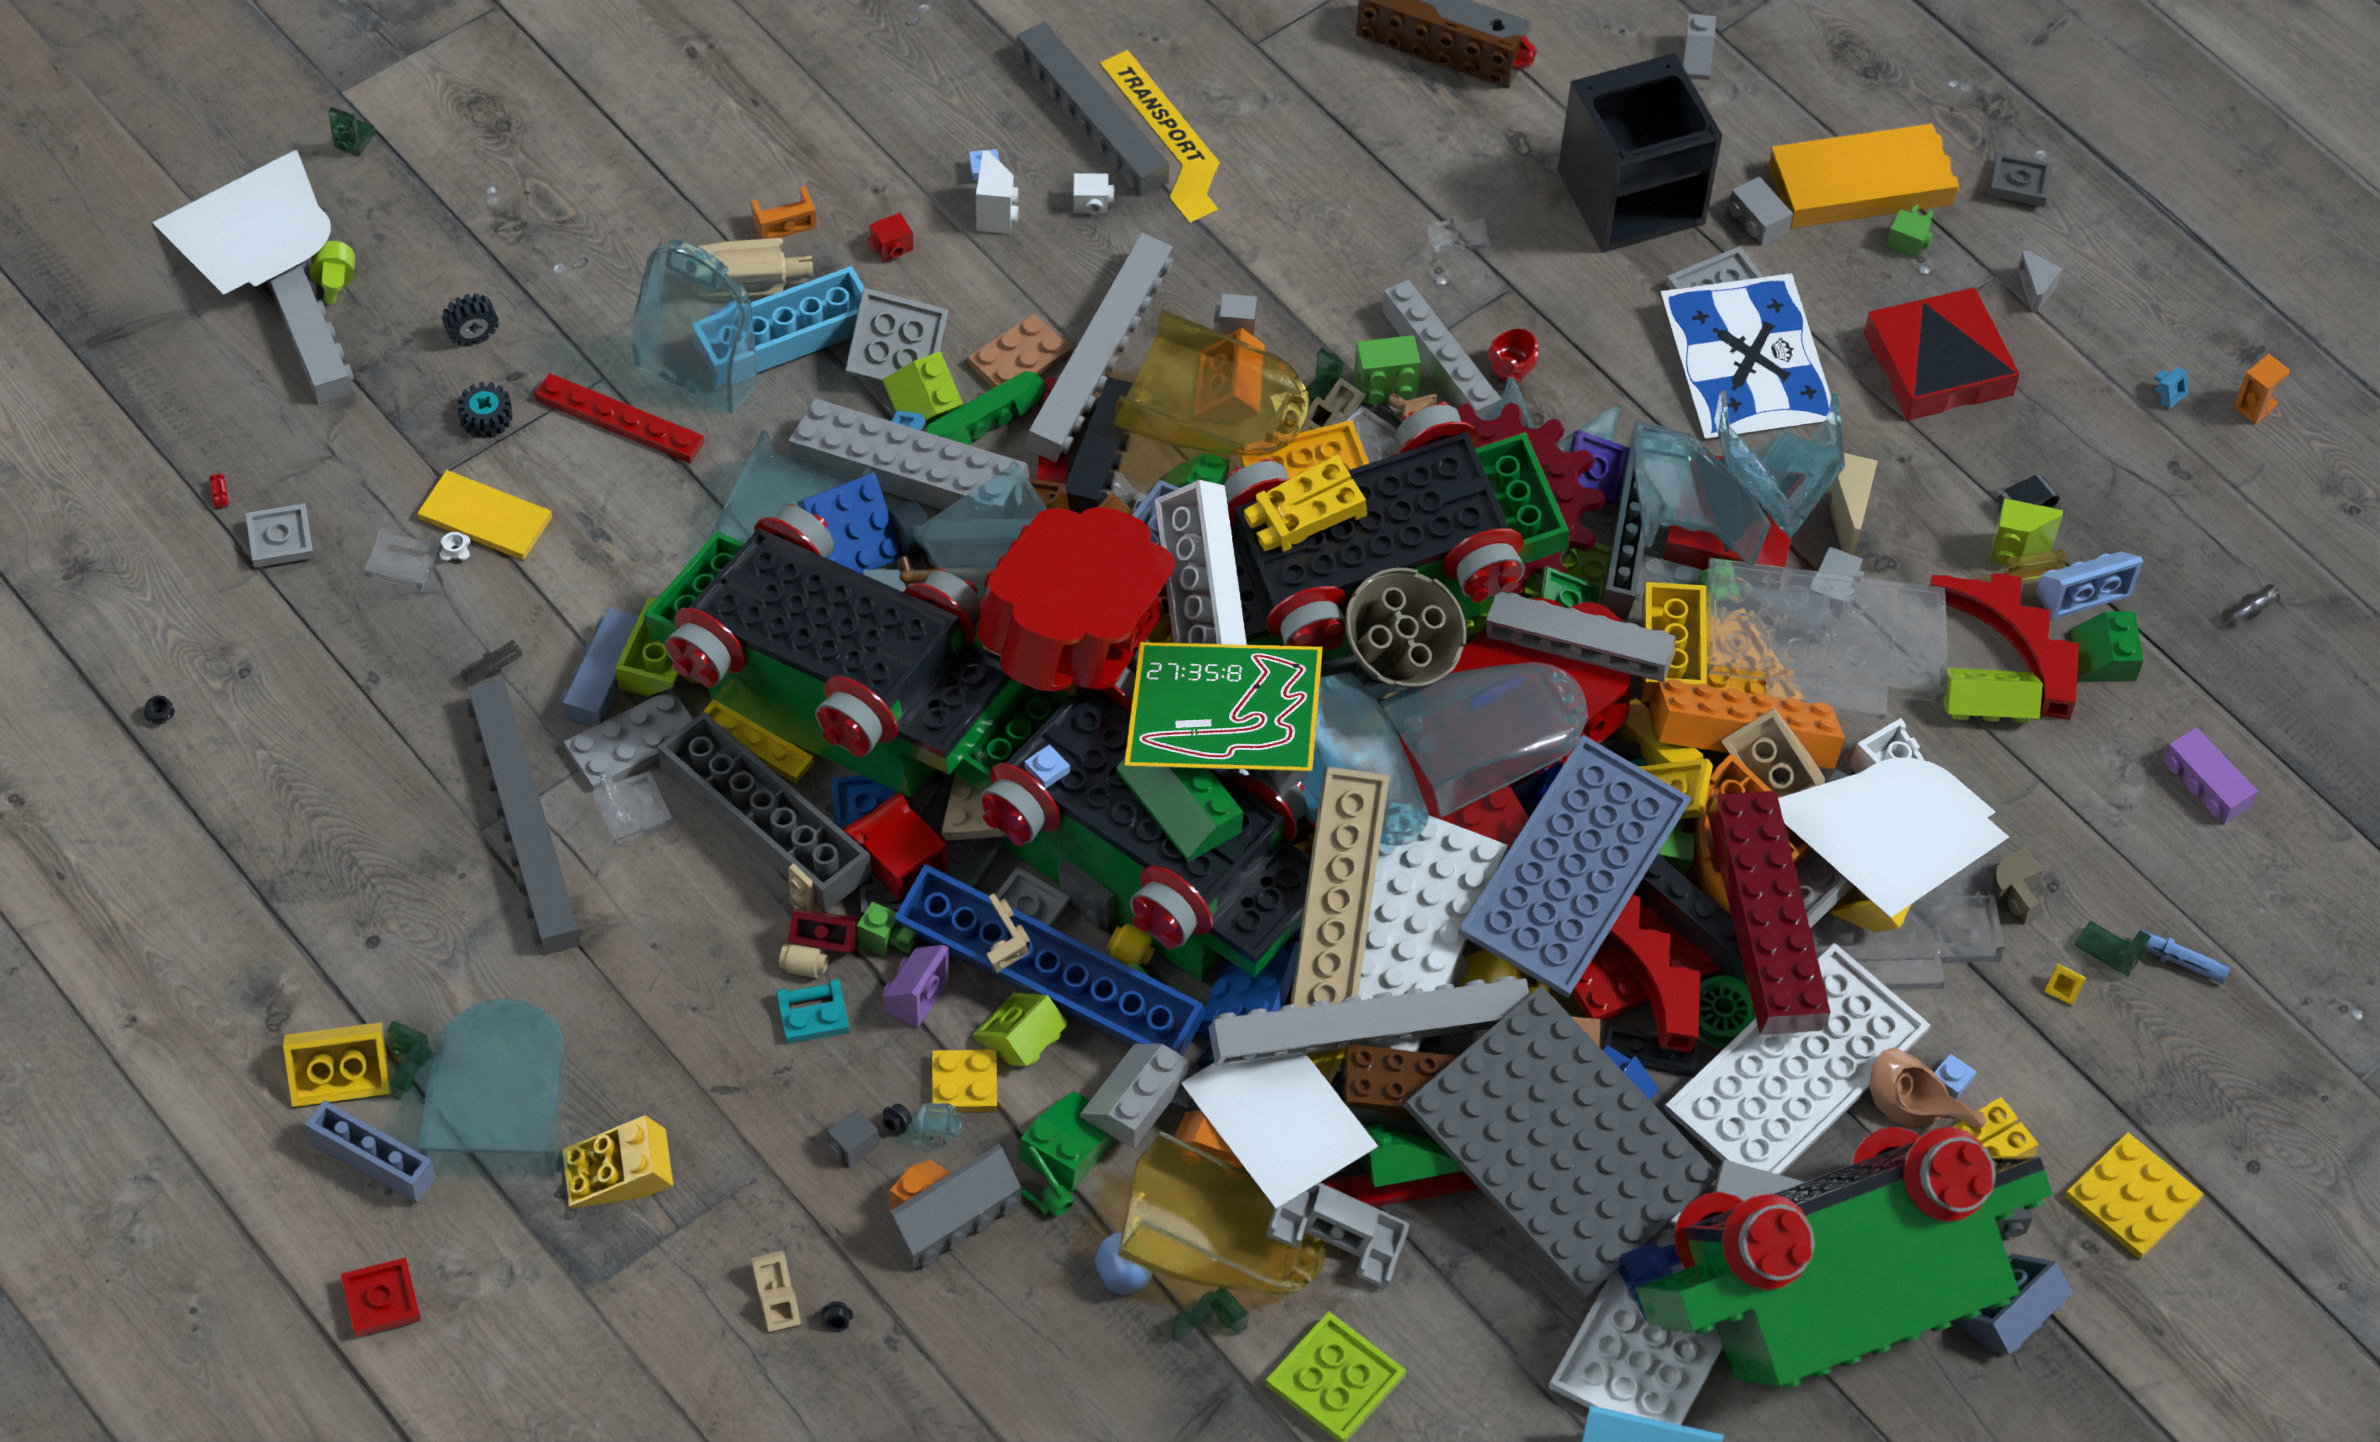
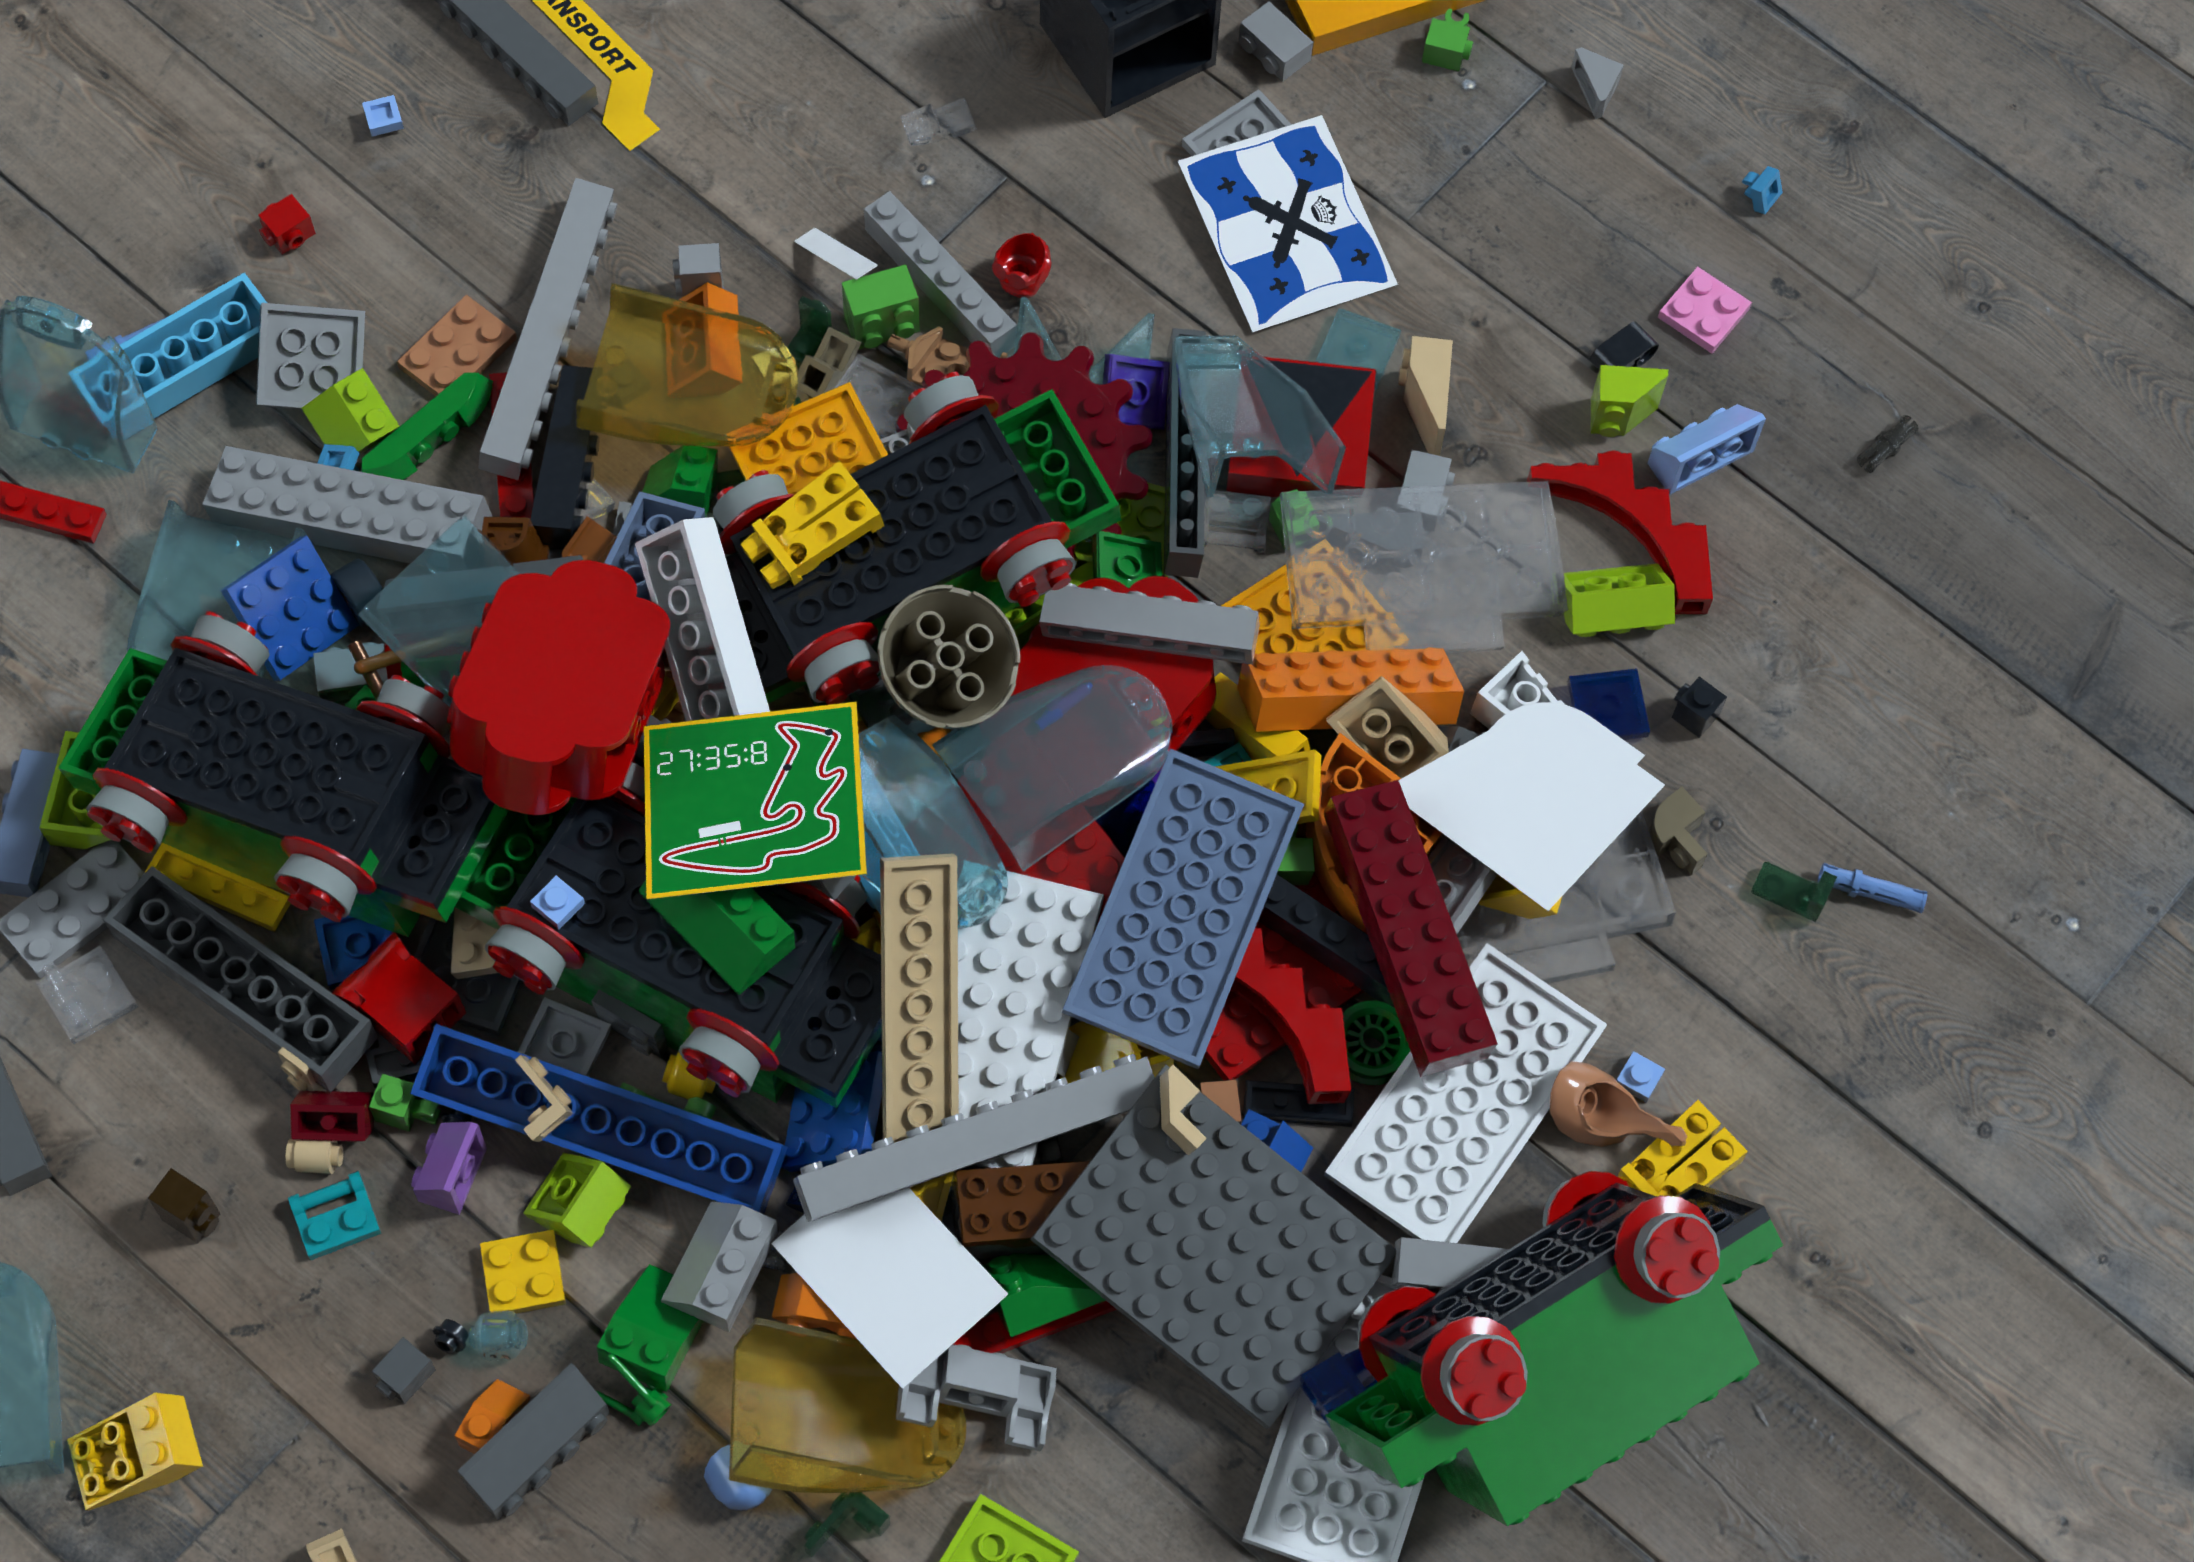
camera: 10 degrees left, 10 degrees up
tan piece [693,238,813,304] -> none
orange panel [751,186,817,239] -> none
white slope [976,151,1019,234] -> none
white brick [1074,173,1114,214] -> none
yellow brick [1642,582,1707,703] -> none
clear light blue windscreen [1714,391,1845,539] -> none
red tile [1864,287,2020,421] -> none
sand blue slope [1953,1253,2073,1355] -> none
clear yellow tile [2003,549,2067,581] -> none
yellow slope [2044,964,2086,1006] -> none
yellow plate [2065,1132,2204,1260] -> none
green slope [2069,611,2144,682] -> none
medium lavender brick [2163,727,2258,825] -> none
orange panel [2234,354,2290,424] -> none
none -> dark brown brick [148,1168,221,1244]
none -> white sticker [794,228,878,279]
none -> tan slope [1160,1065,1207,1155]
none -> clear blue plate [1567,668,1650,740]
none -> bright pink plate [1658,266,1752,354]
none -> black brick [1672,676,1727,738]

